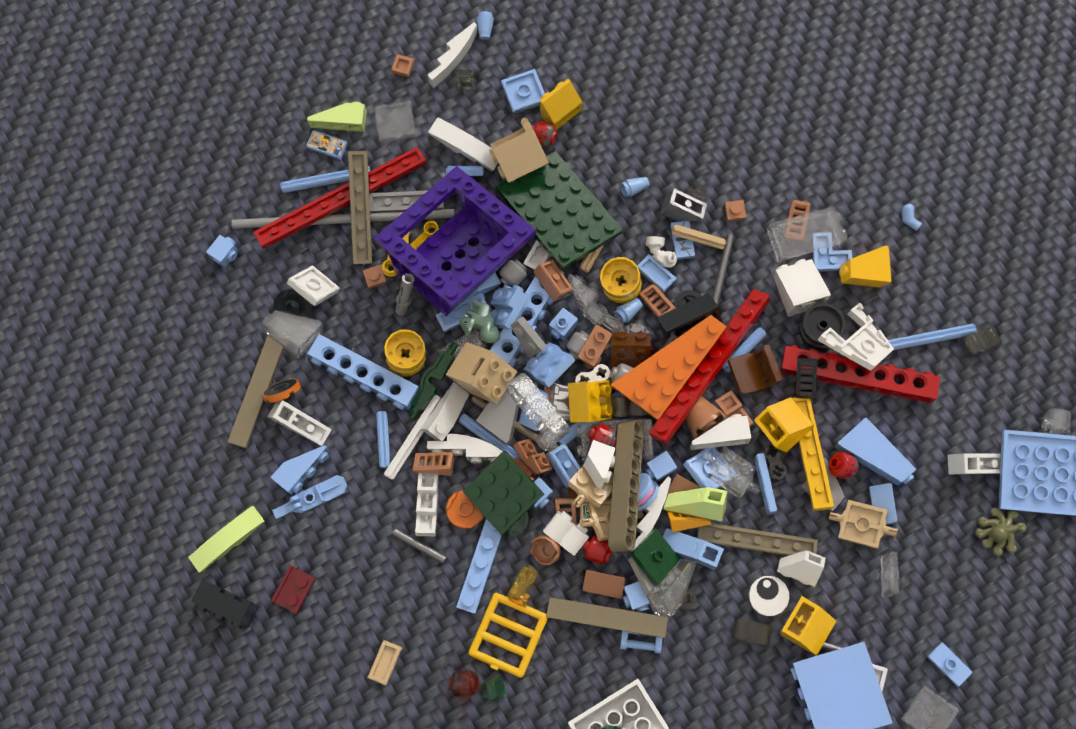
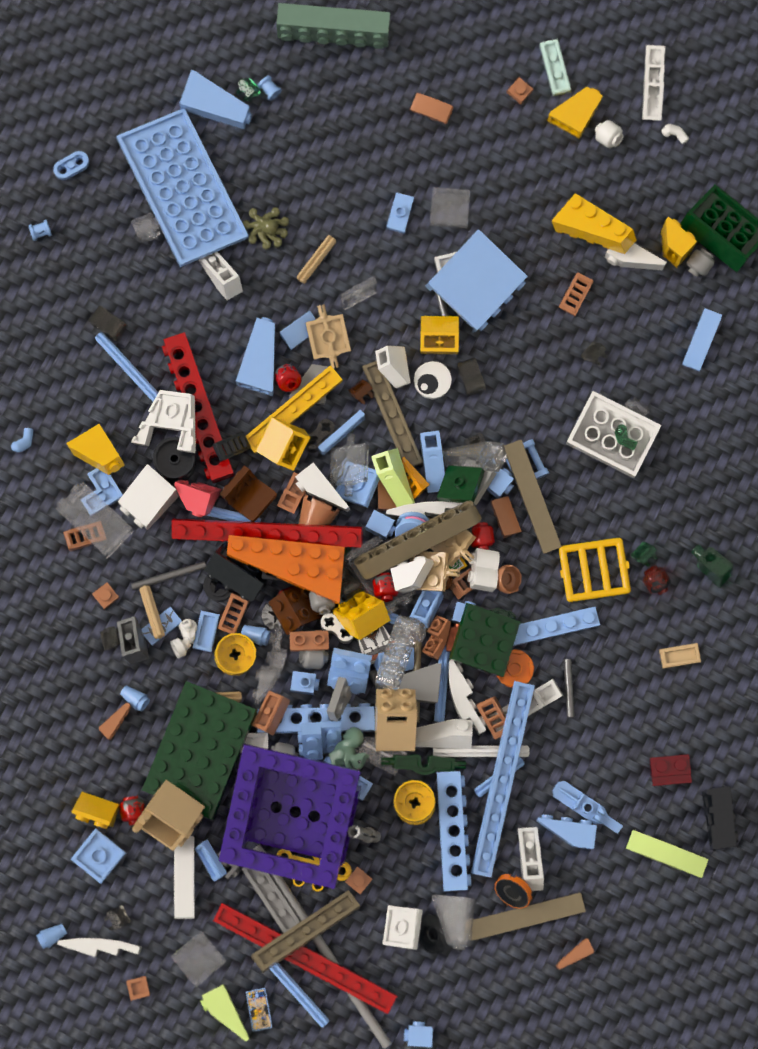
camera: 130 degrees left, 5 degrees up
clear yellow leg [508,566,537,608] -> none
none -> nougat slope [99,702,132,741]
none -> coral slope [174,480,221,517]
none -> tan axle [297,235,336,284]
none -> reddish brown tile [348,379,373,404]
none -> light blue plate [471,681,535,878]
none -> nougat slope [555,938,594,970]

